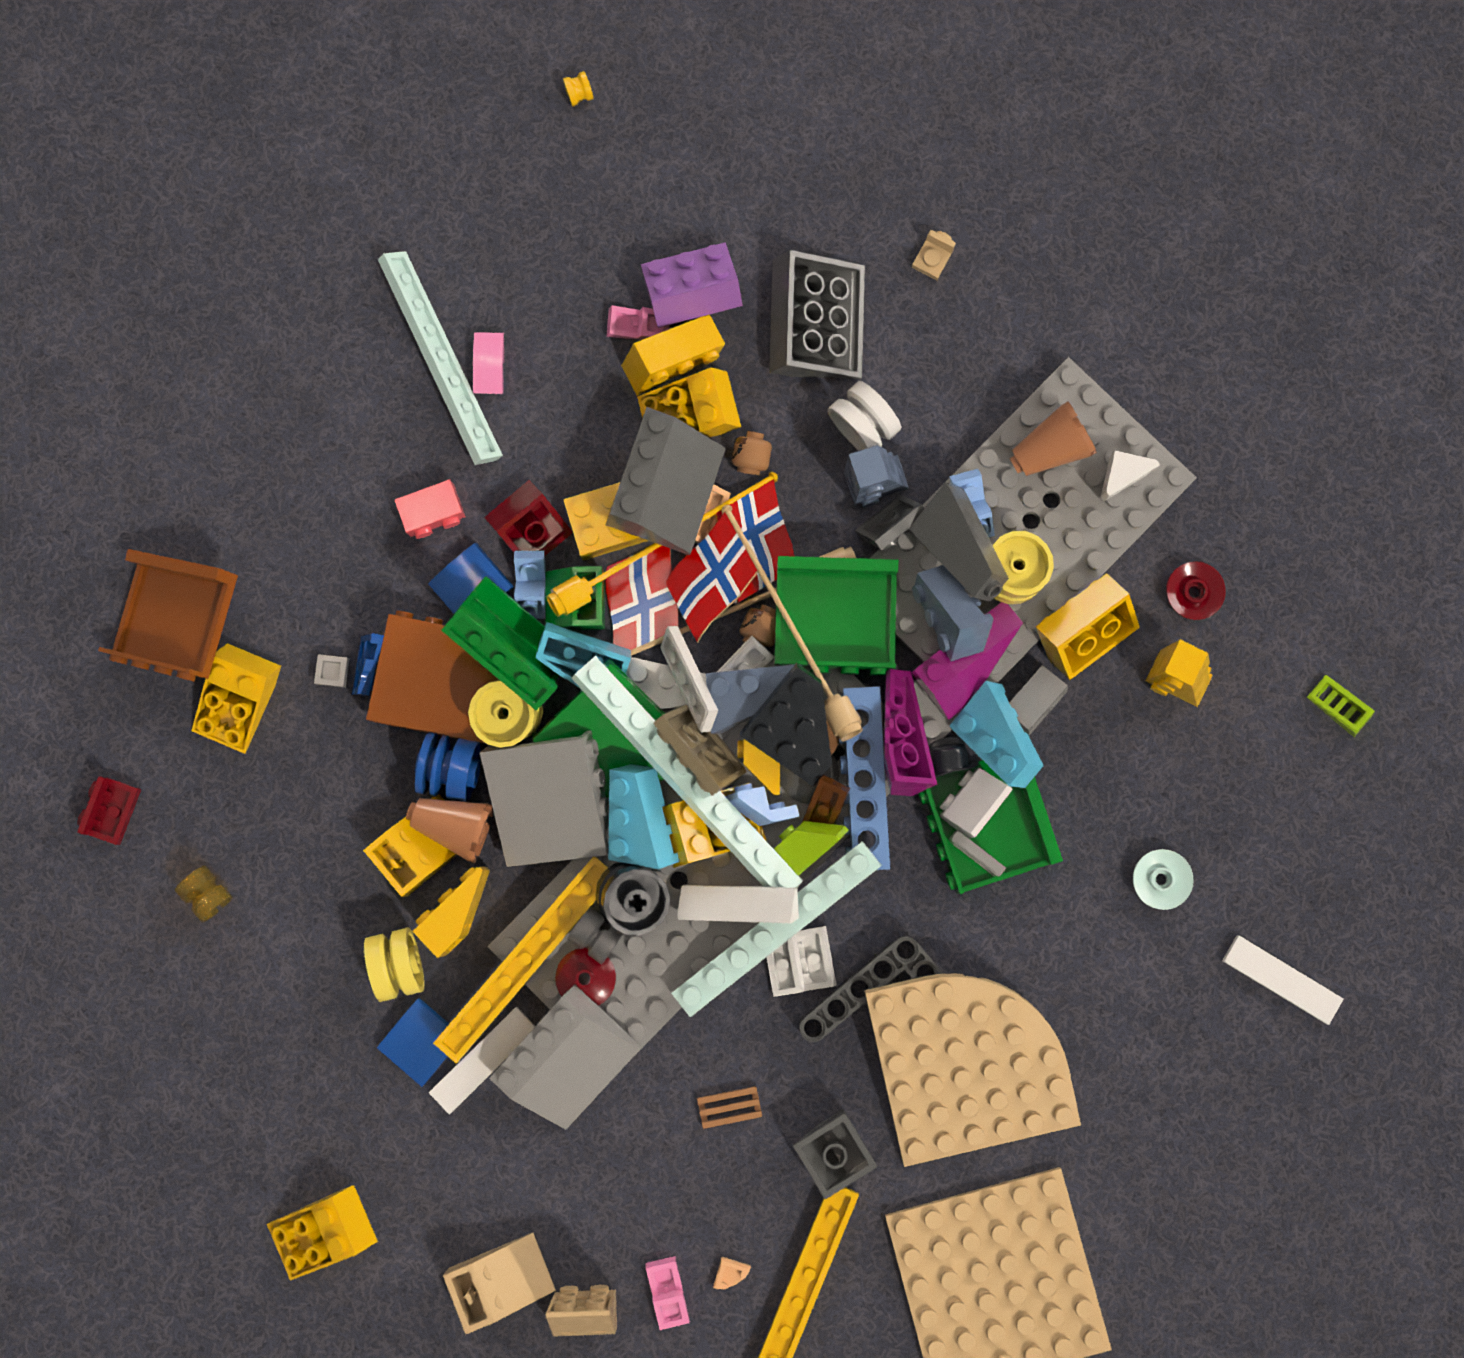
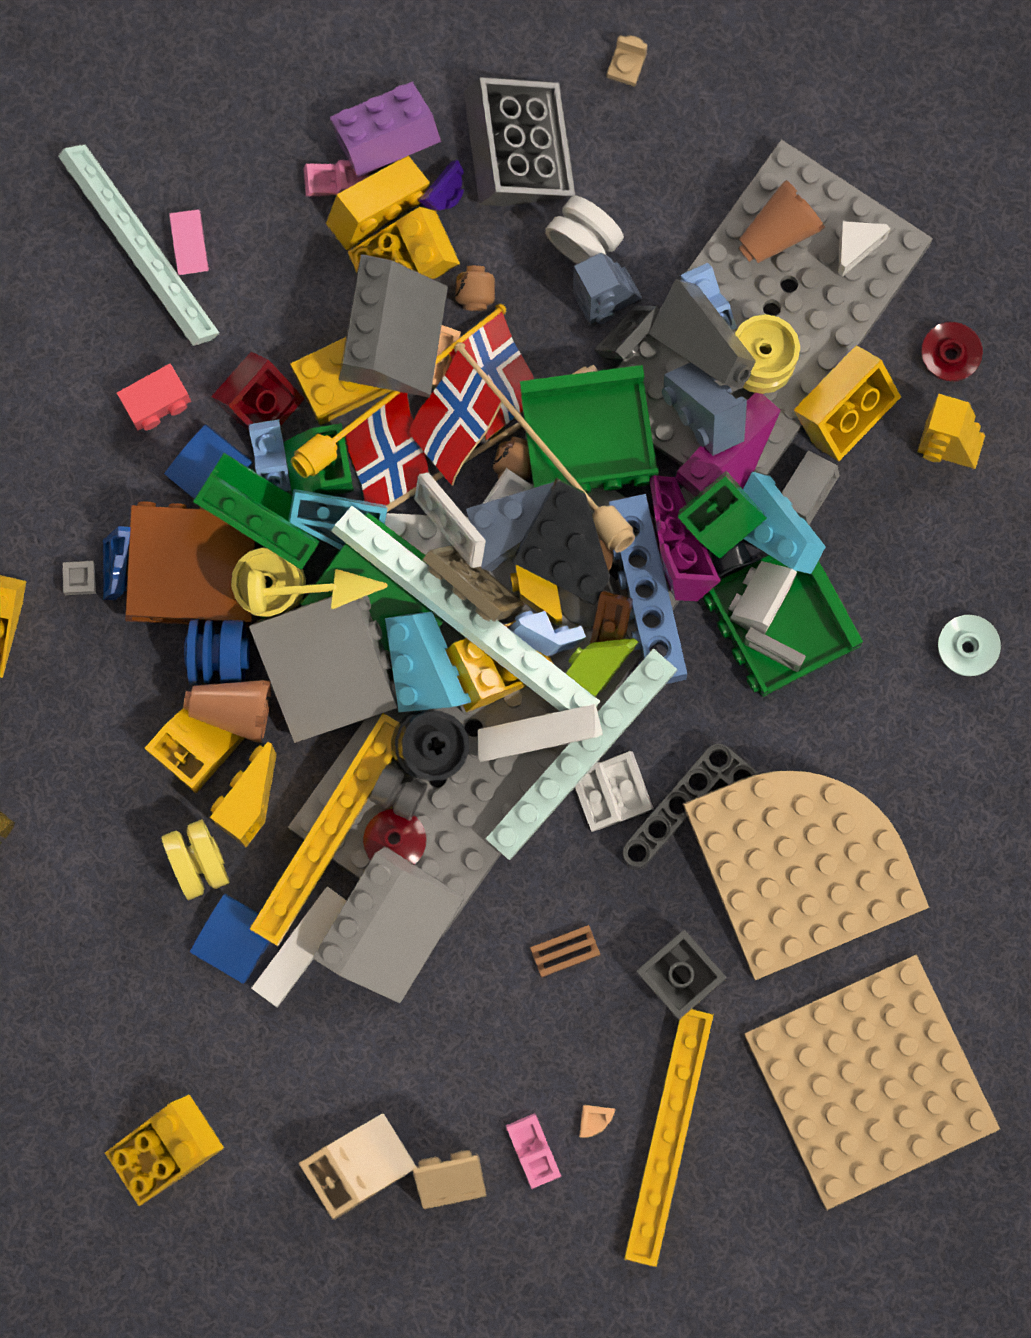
camera: 10 degrees left, 5 degrees down
none -> light yellow piece [248,569,387,615]
none -> dark purple plate [419,160,464,211]
none -> green slope [678,470,767,559]

